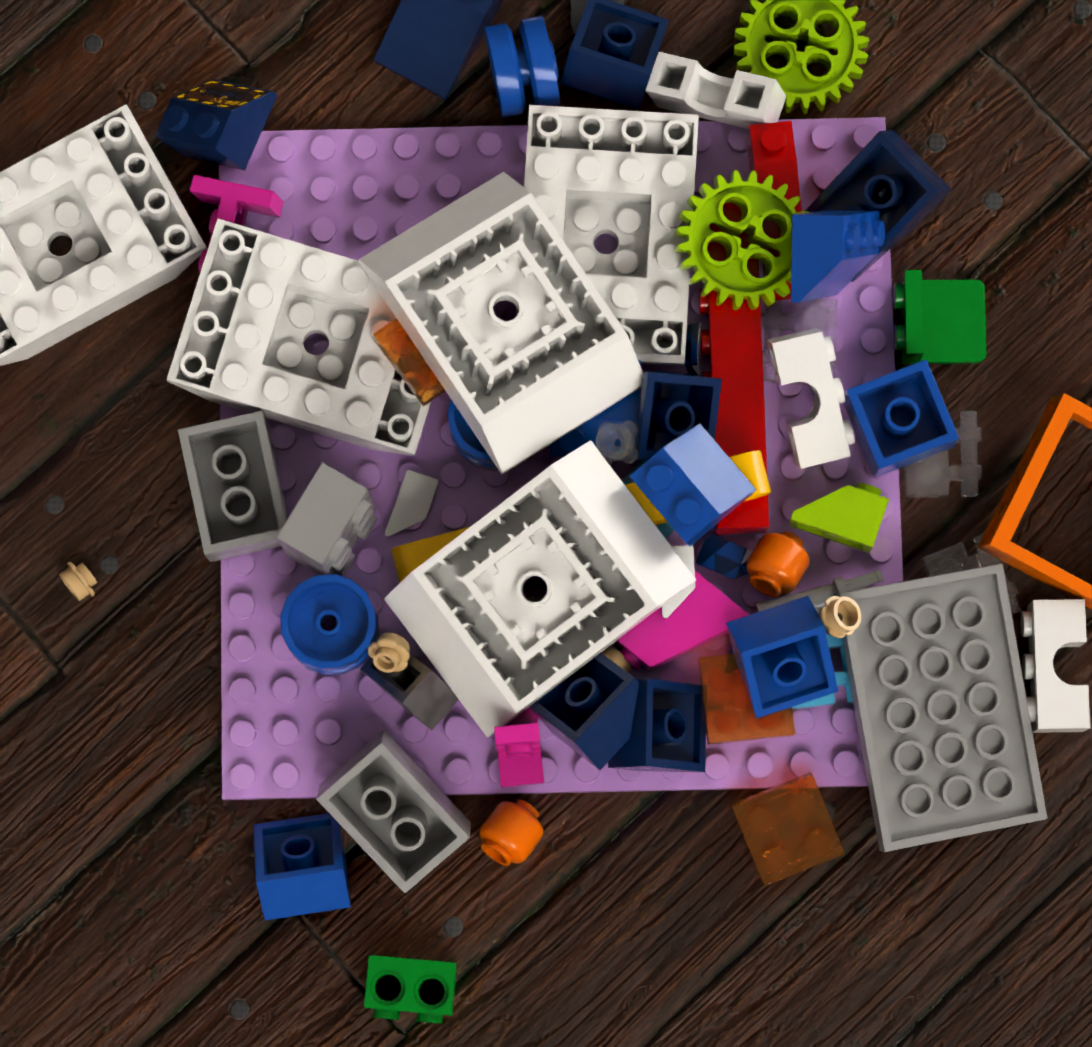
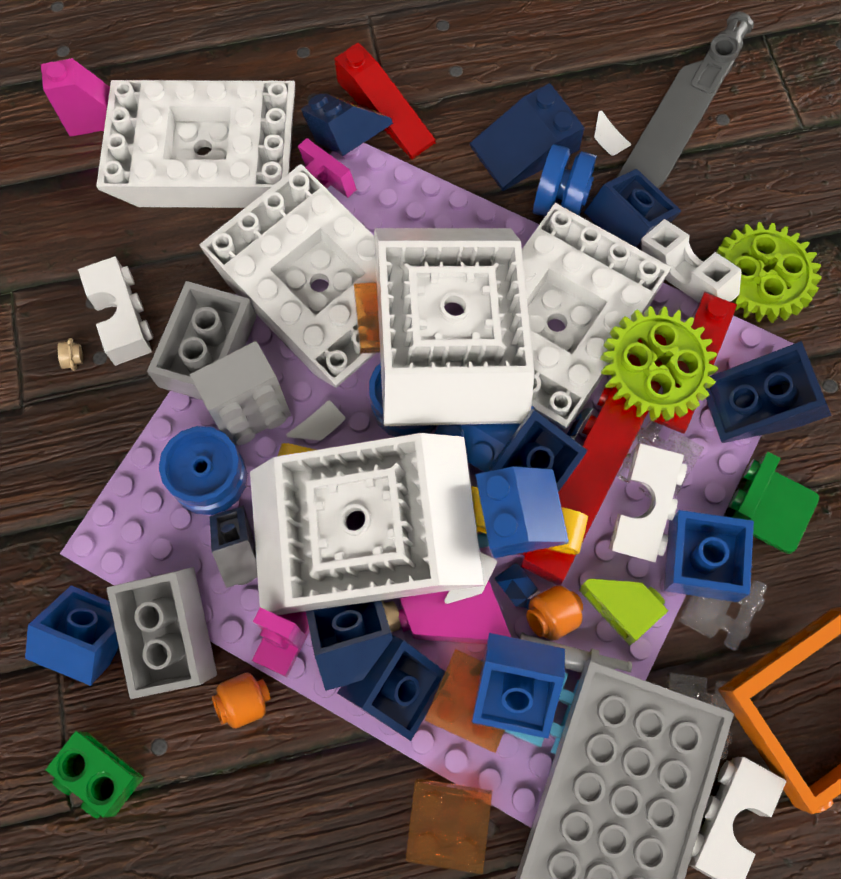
camera: 30 degrees right, 10 degrees down
tan plate [368,633,410,673] -> none
clear plate [596,420,638,464] -> none
blue slope [791,210,885,303] -> none
tan plate [820,596,861,638] -> none
none -> white arch [78,256,153,366]
none -> red slope [334,42,436,159]

